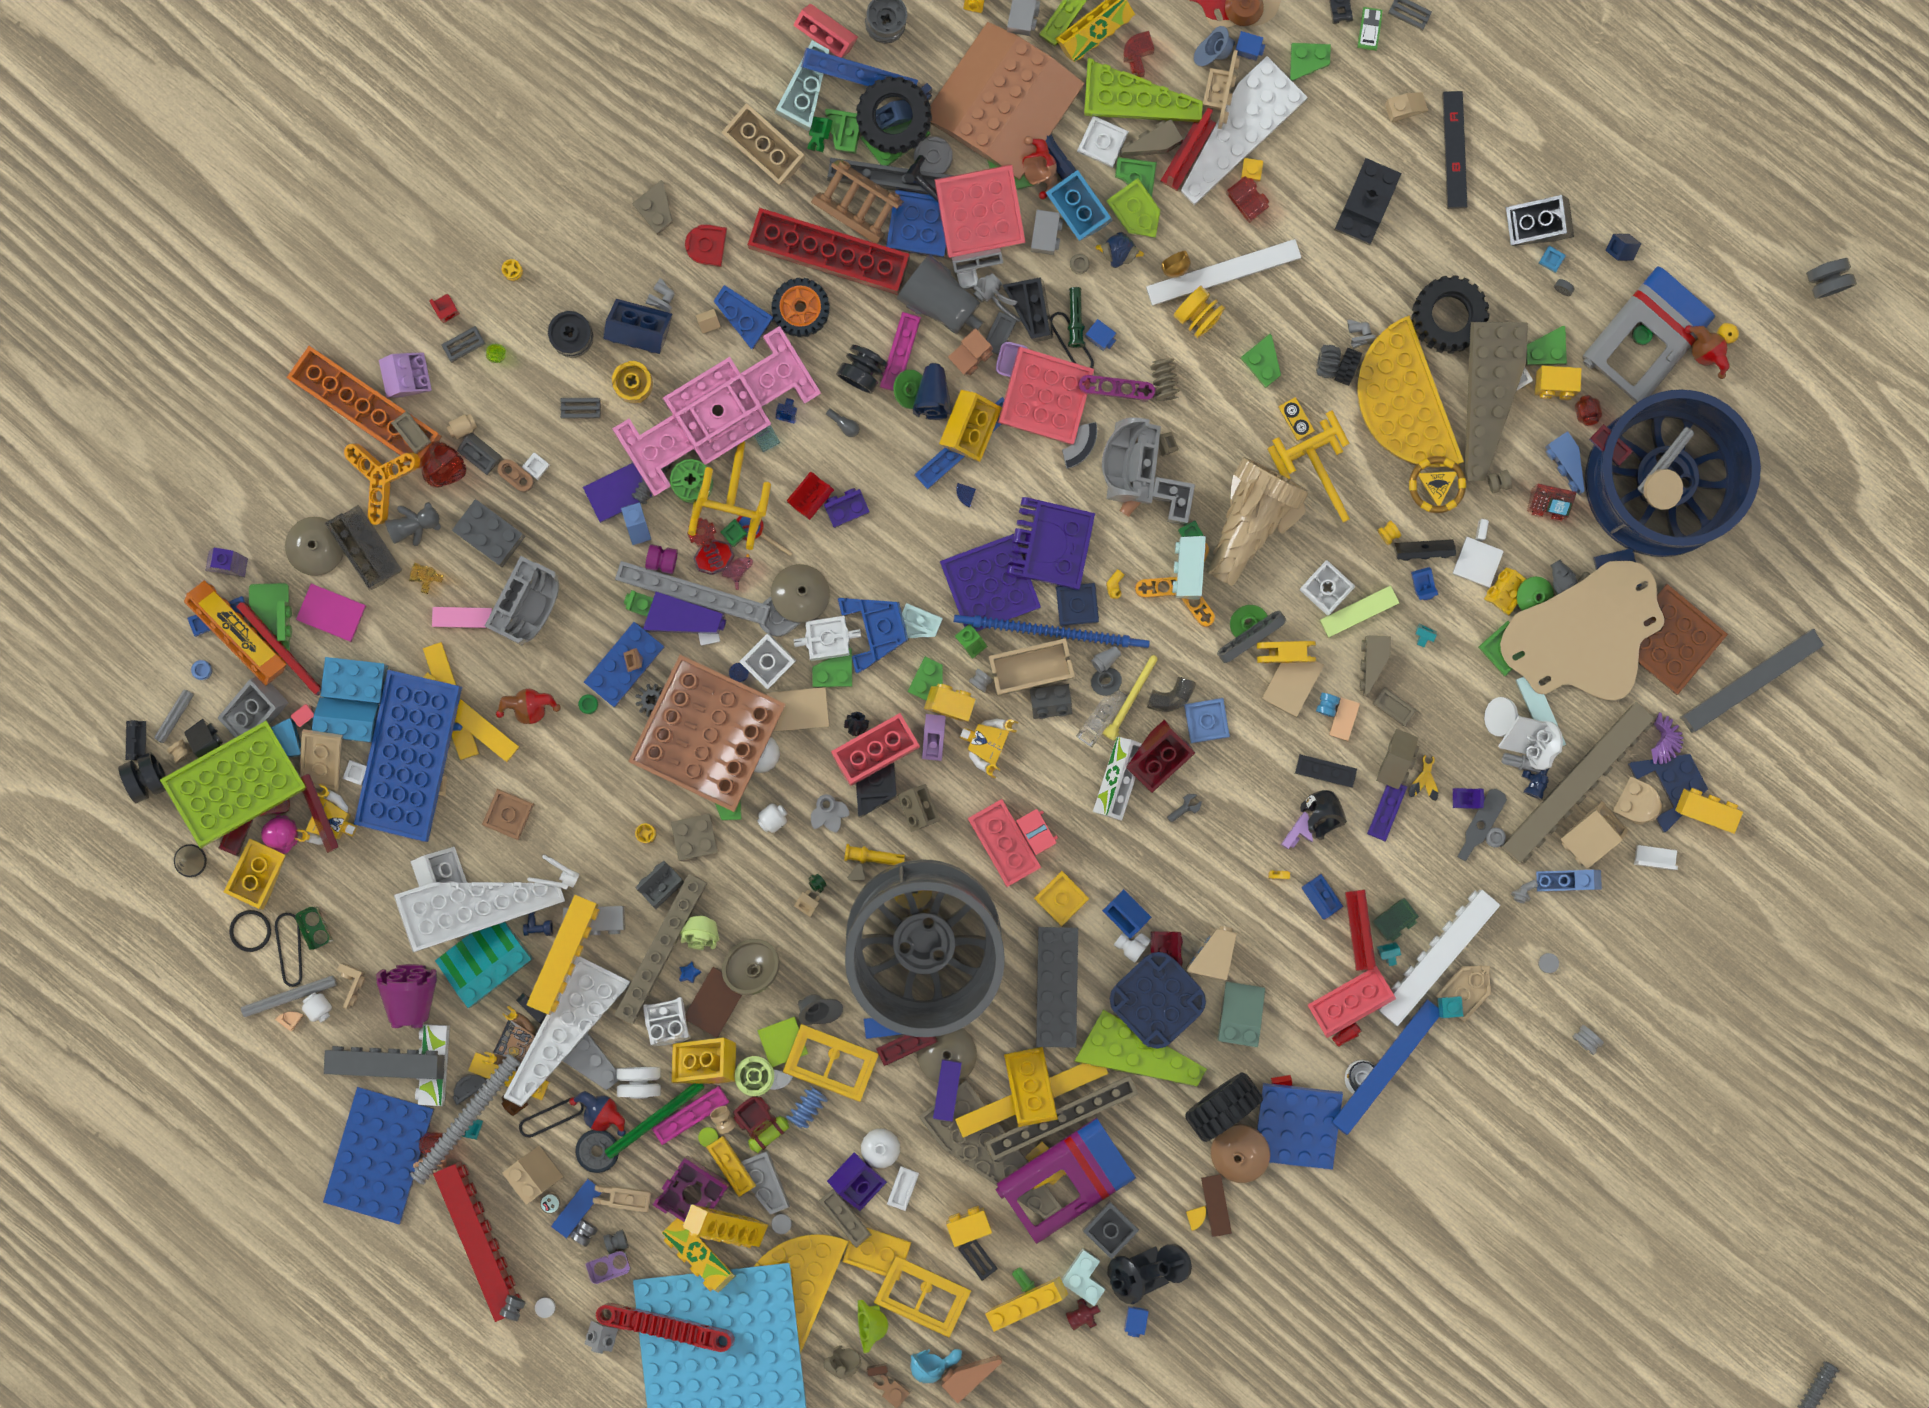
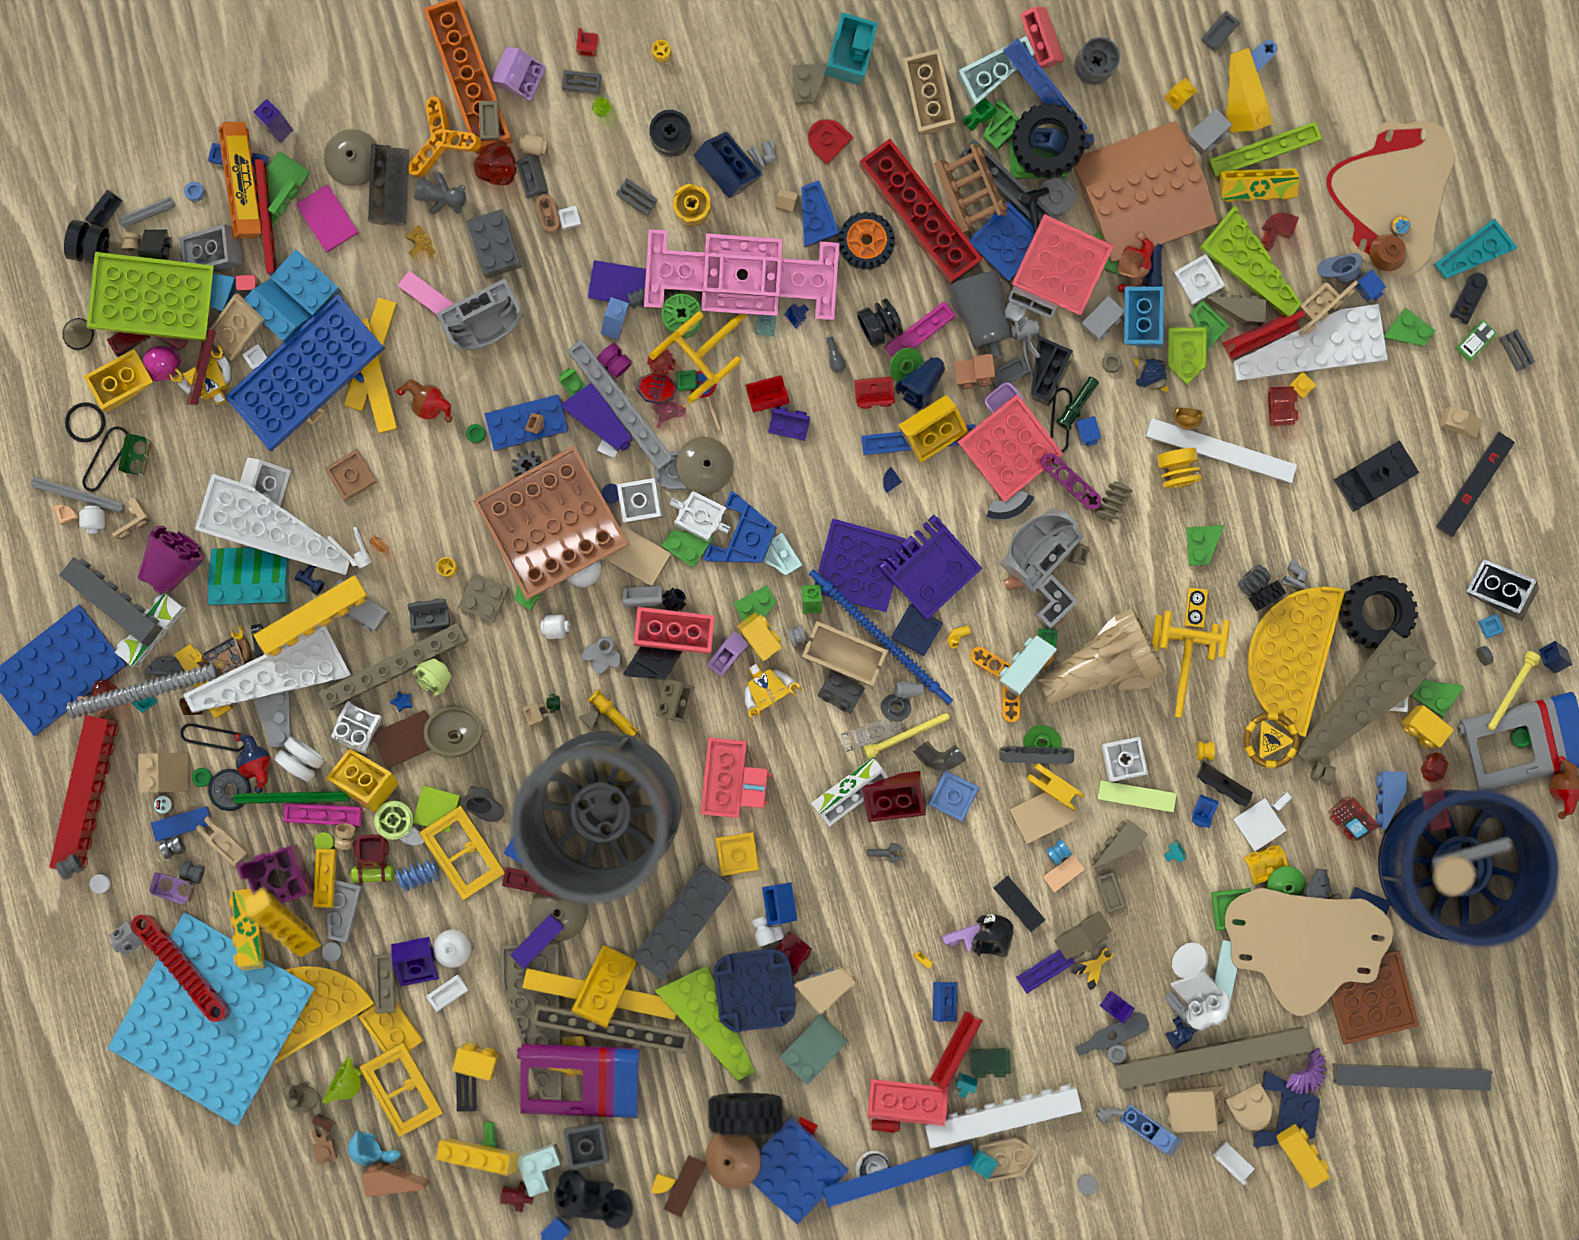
camera: 30 degrees right, 0 degrees up
none -> green tile [192,768,213,787]
none -> clear orange tile [369,535,388,553]
none -> light grey tile [623,586,663,608]
none -> teal piece [824,12,878,86]
none -> red bracket [854,376,895,409]
none -> light yellow piece [1488,651,1541,731]

